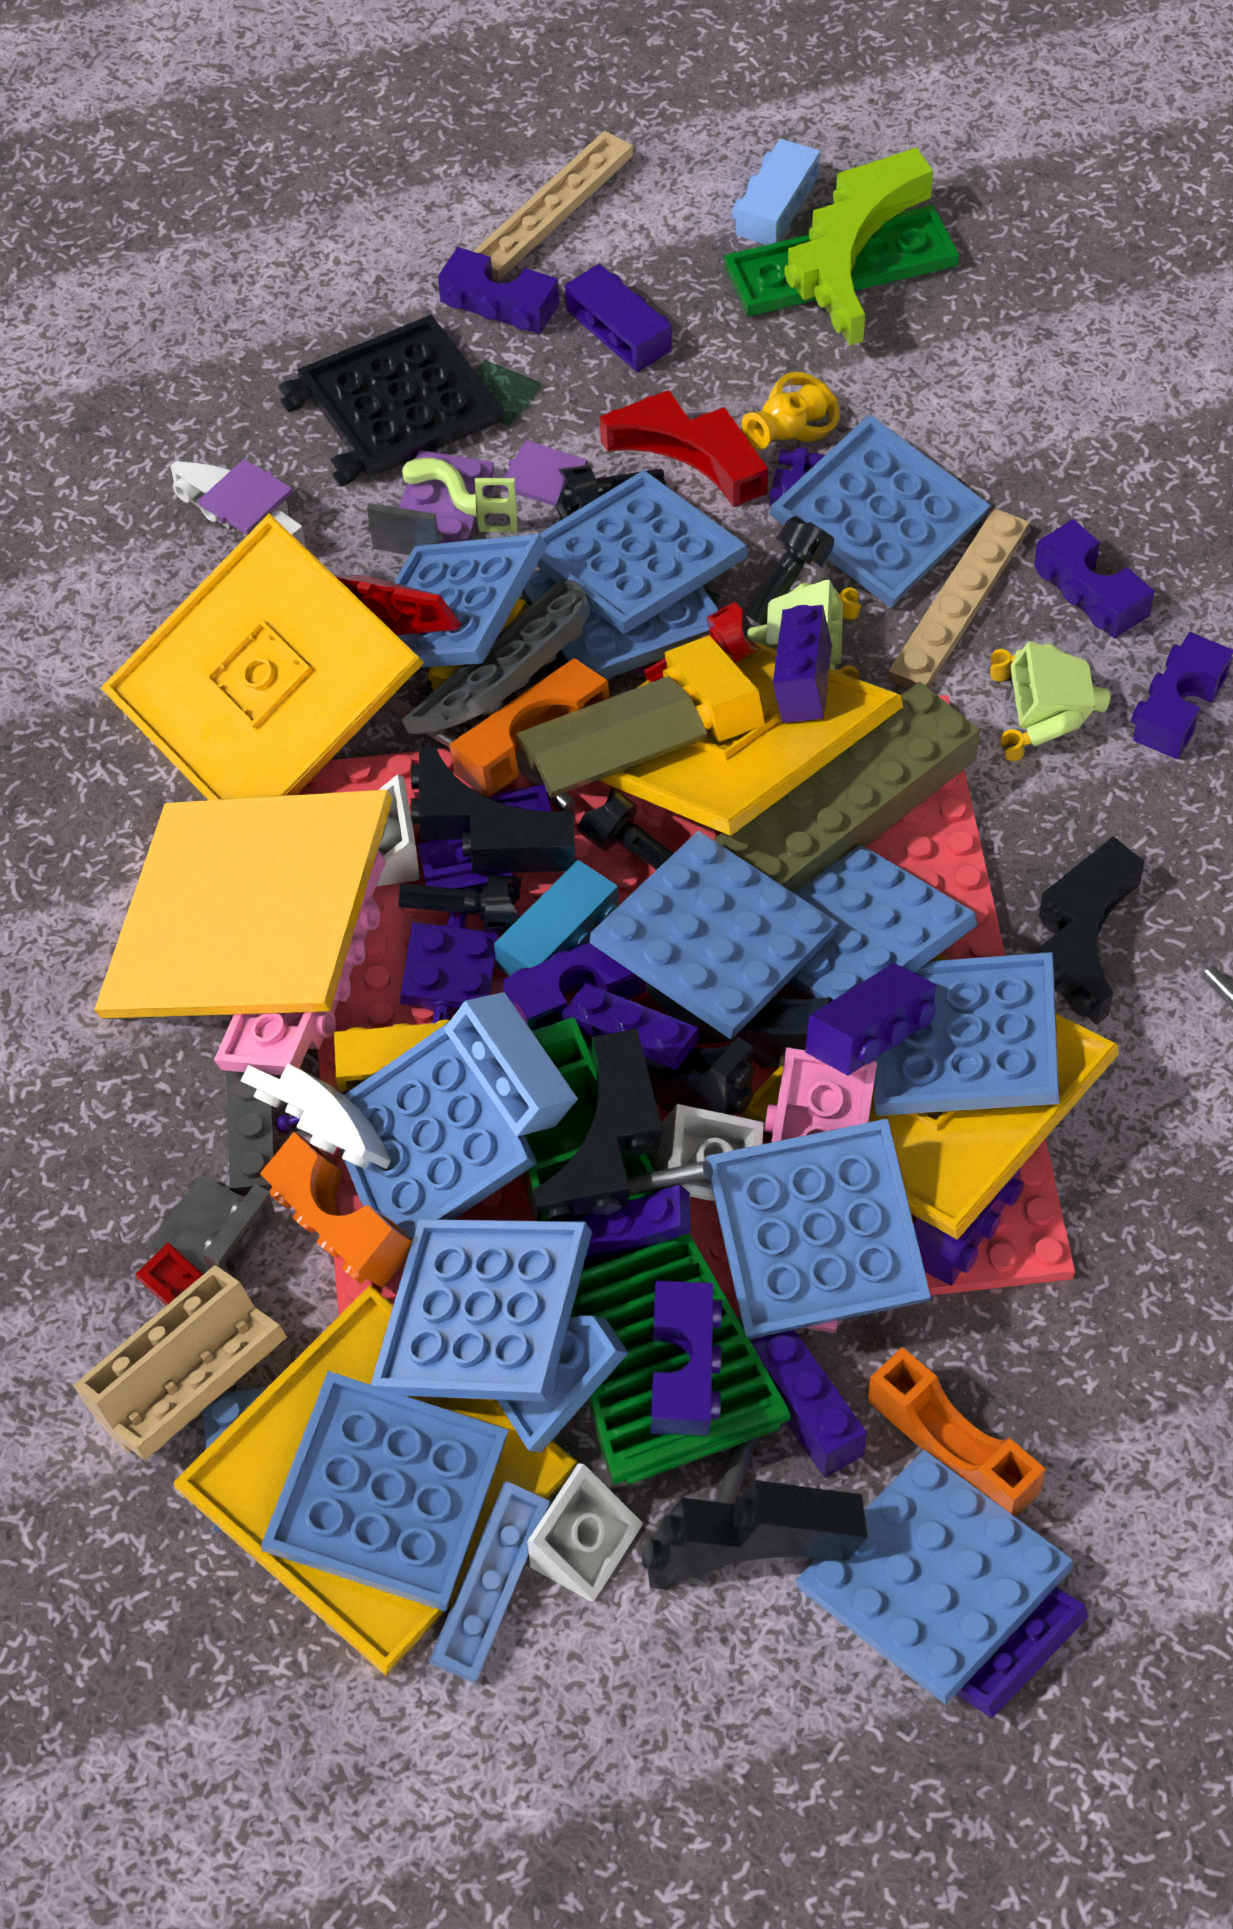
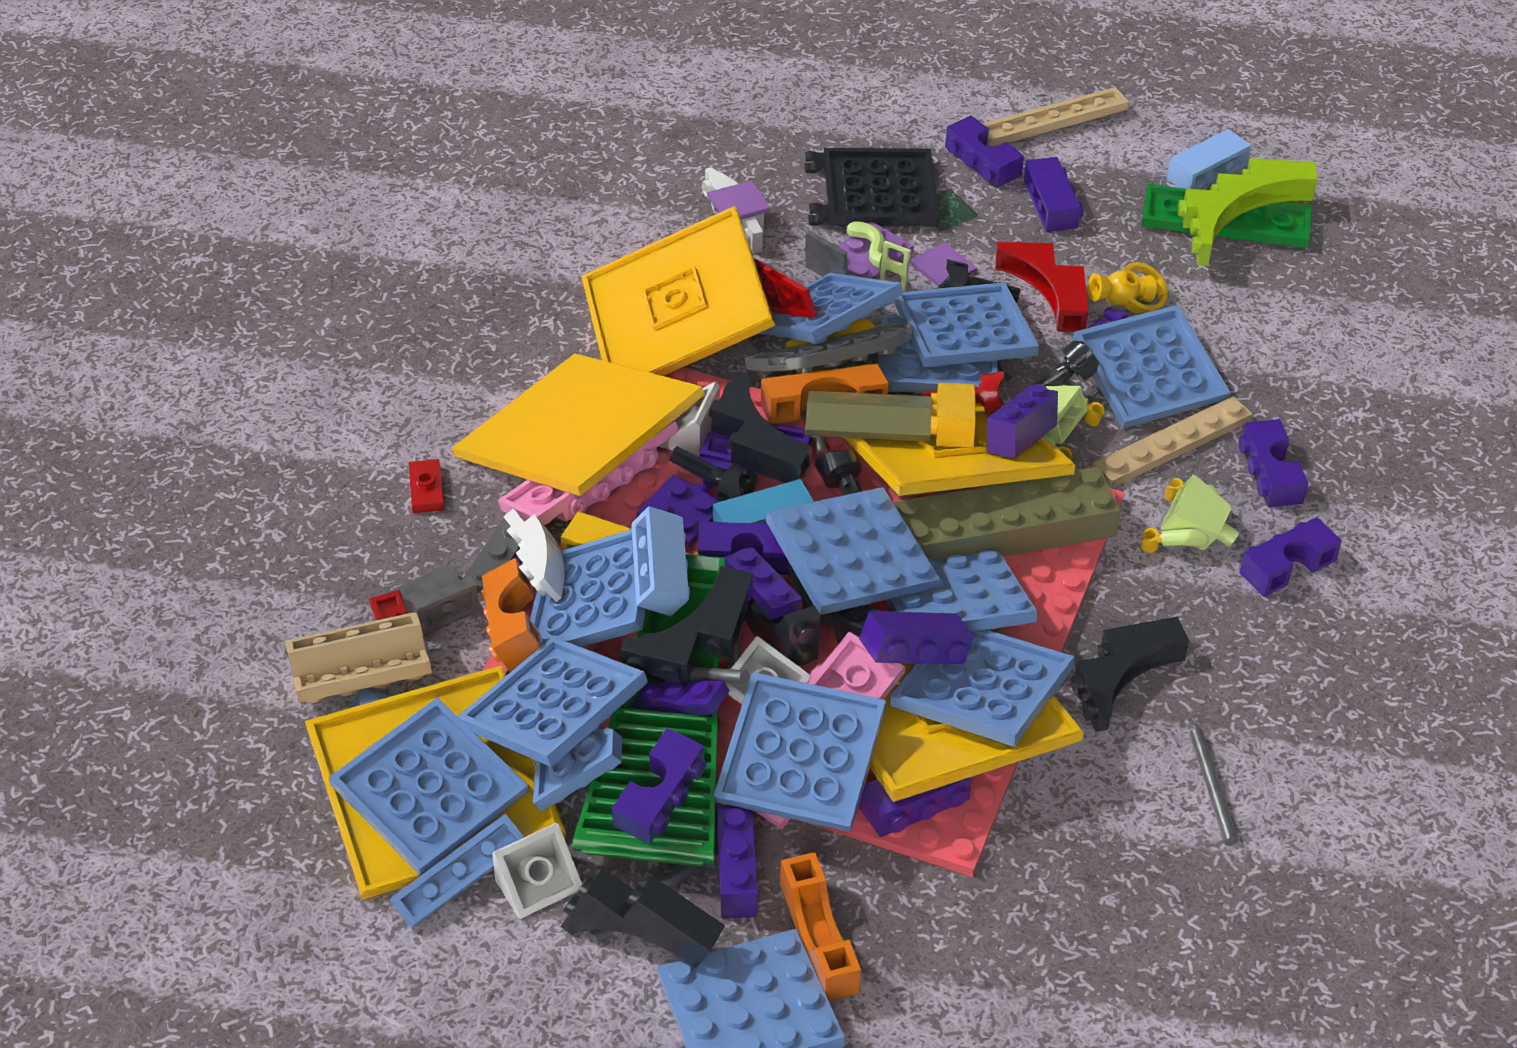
camera: 25 degrees right, 10 degrees down
none -> red plate [409,459,444,513]

